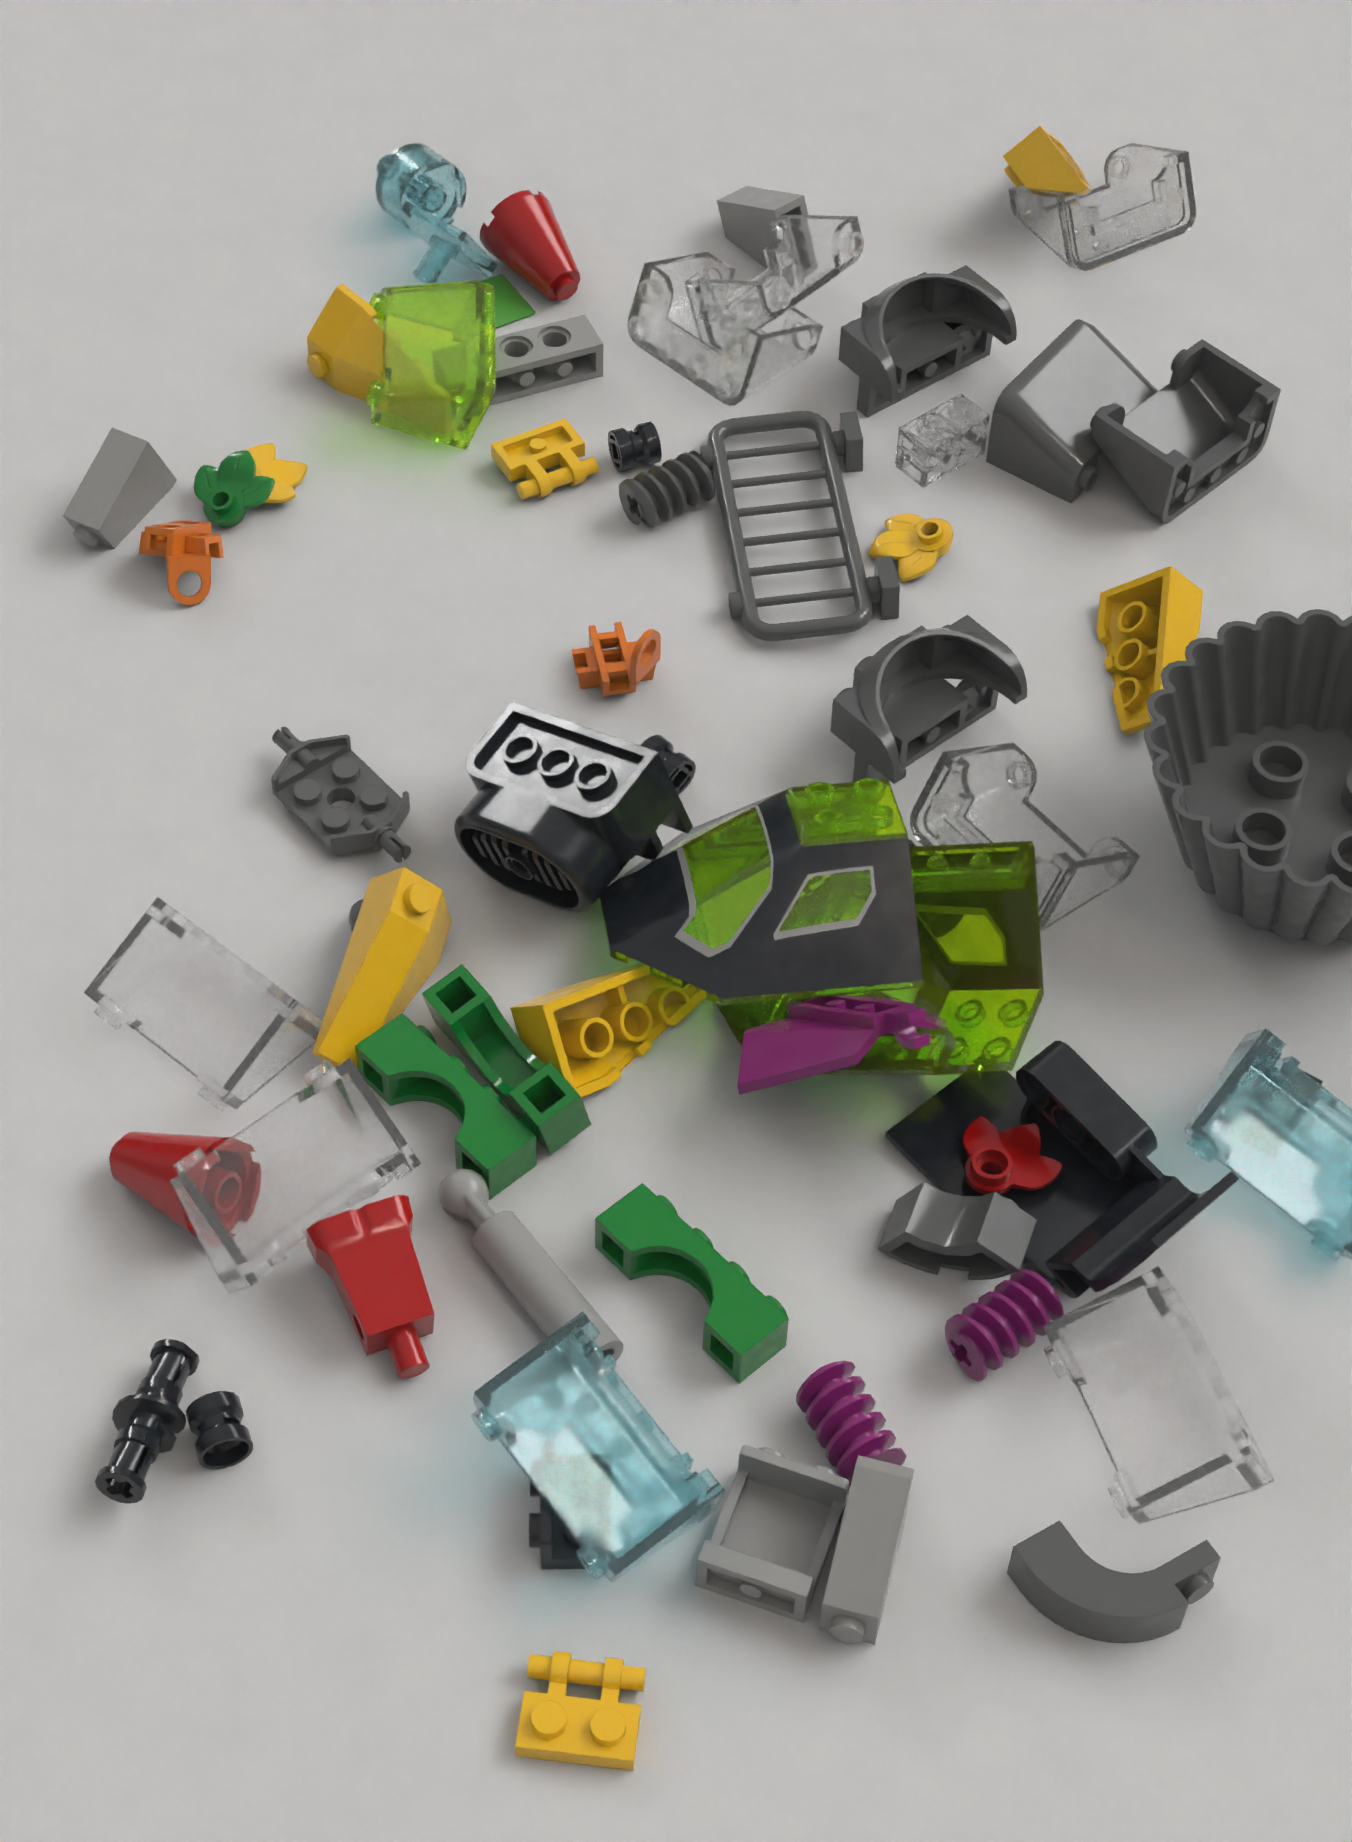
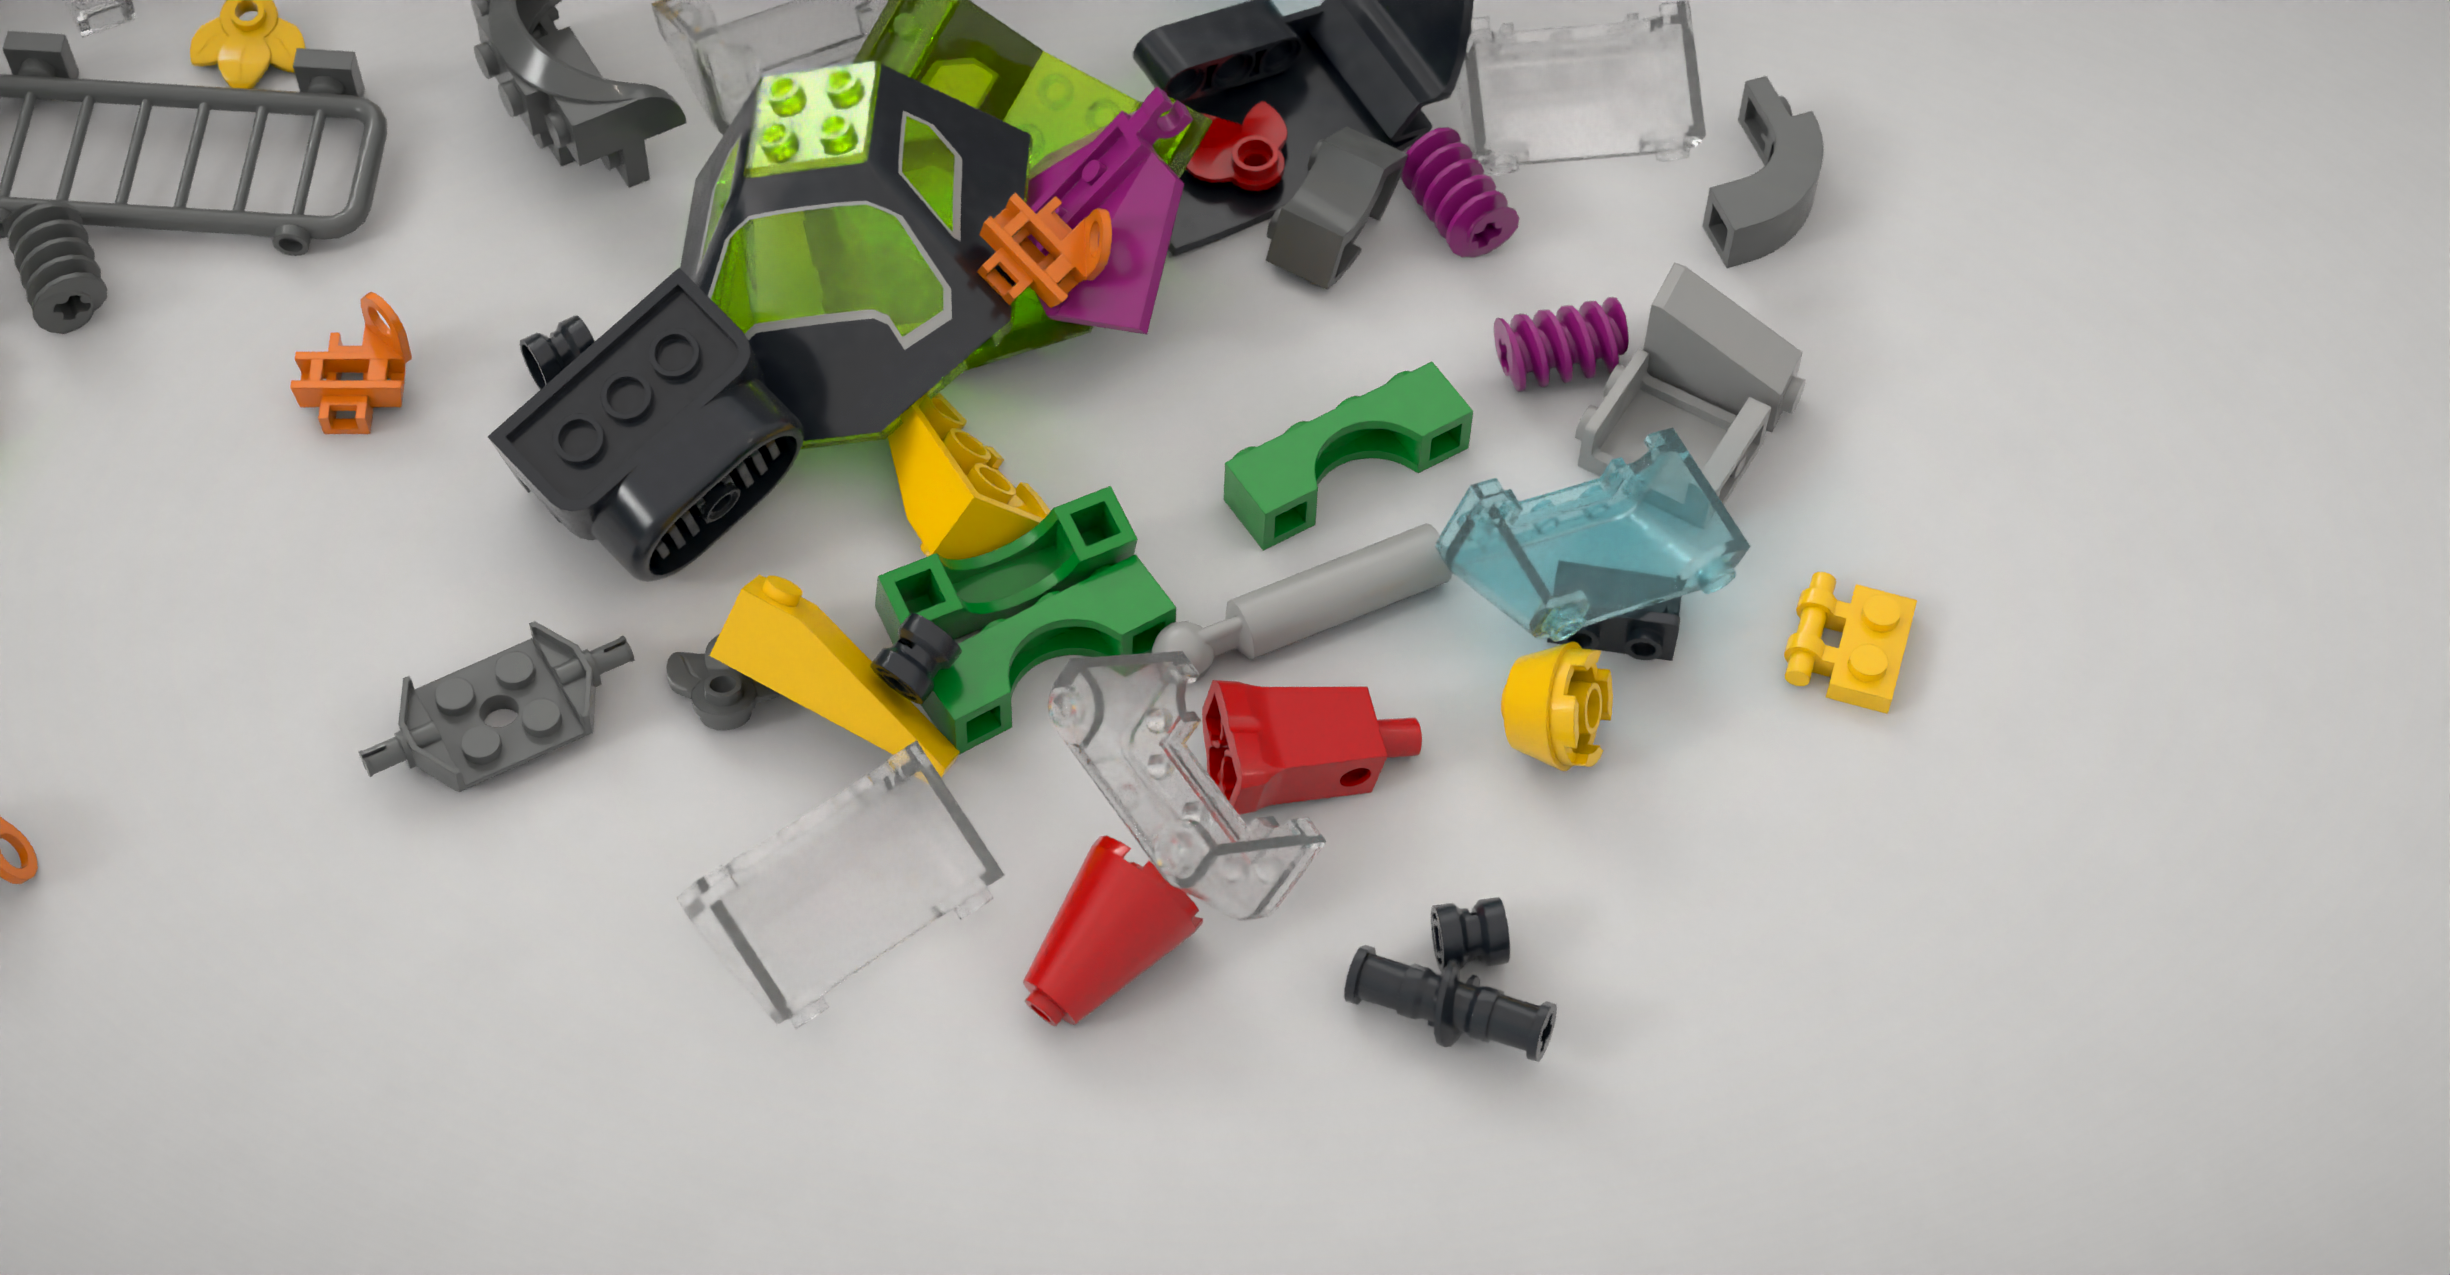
camera: 80 degrees left, 5 degrees up
none -> black wheel [870,613,962,704]
none -> orange piece [977,193,1112,308]
none -> yellow cone [1501,642,1613,771]

